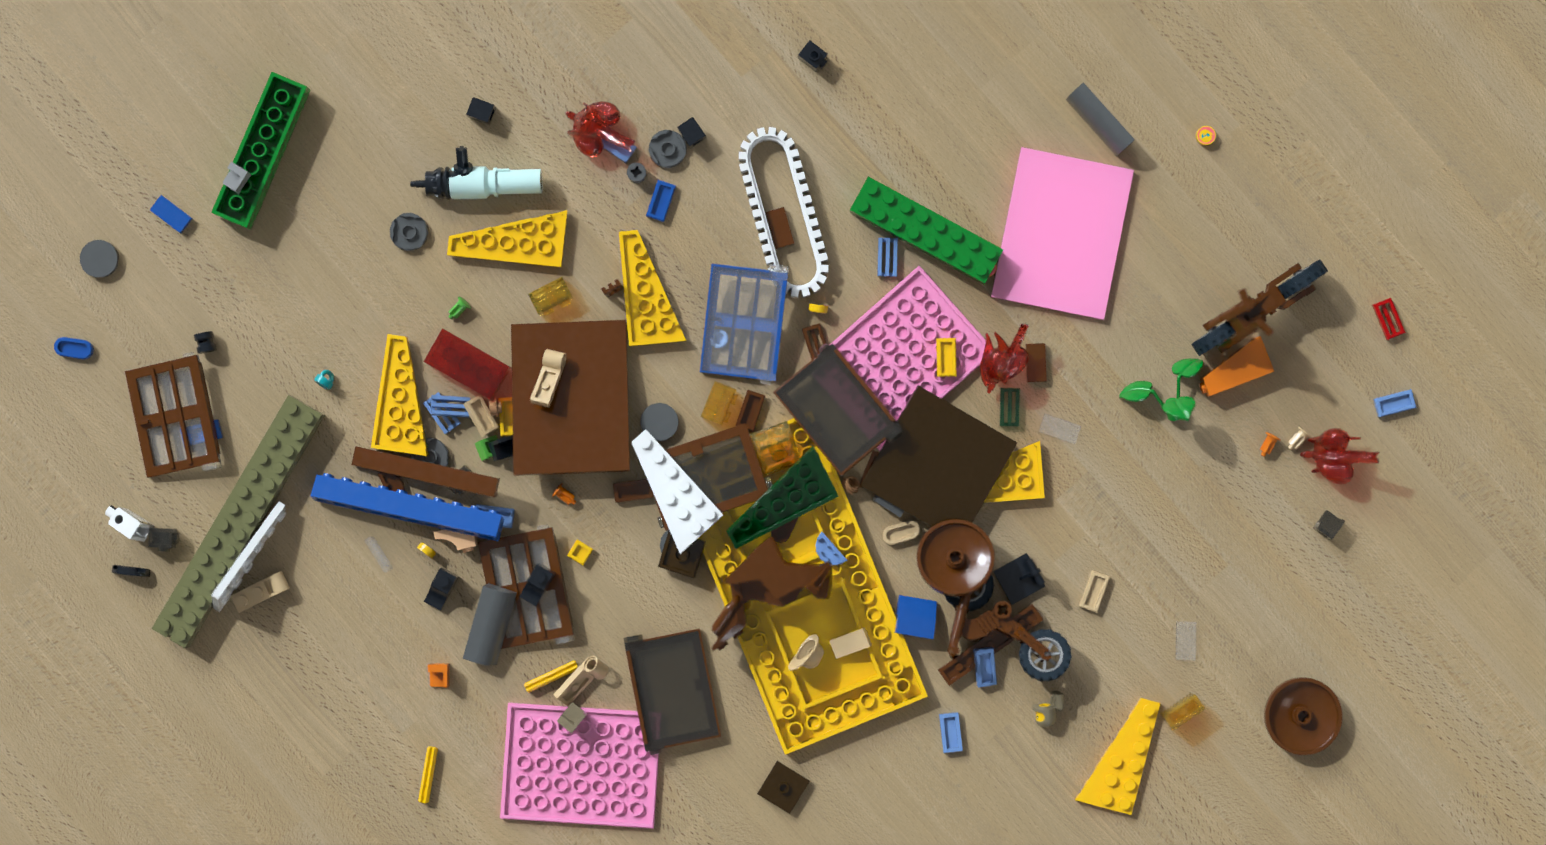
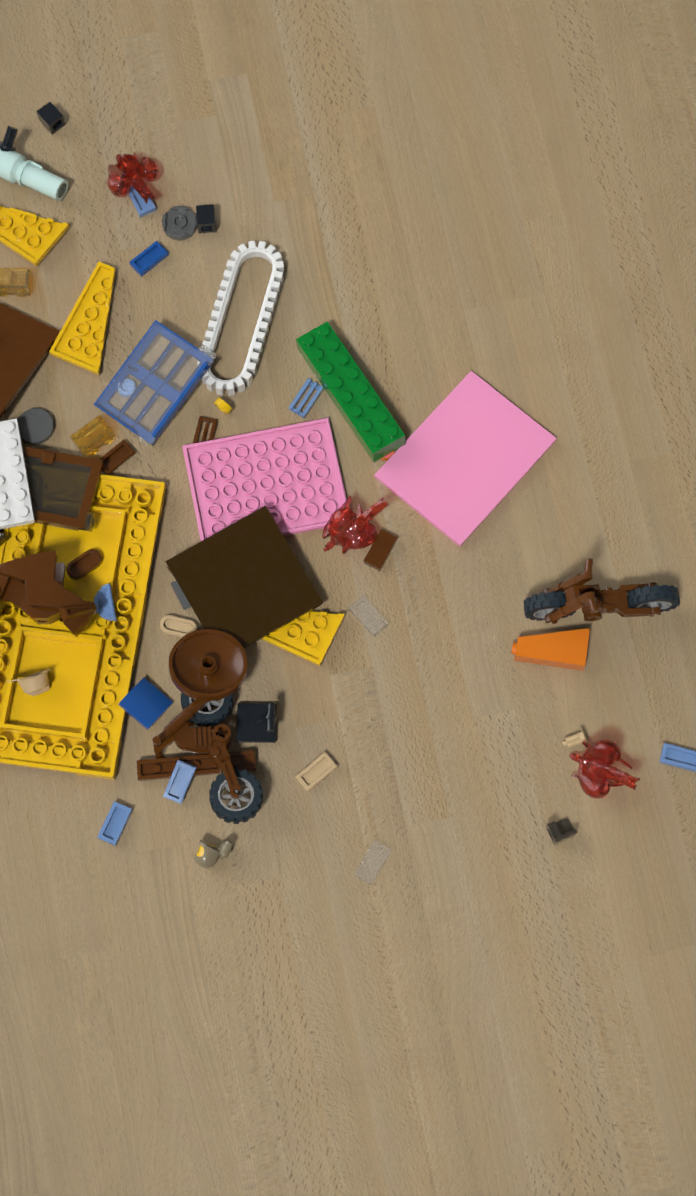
camera: 30 degrees right, 15 degrees down
reddish brown tile [601,279,623,297] -> none
dark grey wheel [627,163,646,183] -> none
dark green wing [726,446,839,549] -> none
clear yellow slope [751,421,800,475] -> none
reddish brown tile [766,207,794,249] -> none
clear smoke door [773,343,905,476] -> none
black brick [798,40,828,72] -> none
tan tile [829,627,872,659] -> none
medium nougat plate [842,476,860,494] -> none
yellow tile [936,338,957,377] -> none
clear green tile [999,388,1020,427] -> none
dark grey brick [1066,82,1135,156] -> none
yellow wing [1075,698,1160,815] -> none
green plant [1119,358,1204,421] -> none
clear yellow brick [1160,692,1205,730] -> none
yellow tile [1196,126,1216,146] -> none
orange piece [1260,432,1281,457] -> none
reddish brown dish [1264,677,1342,755] -> none

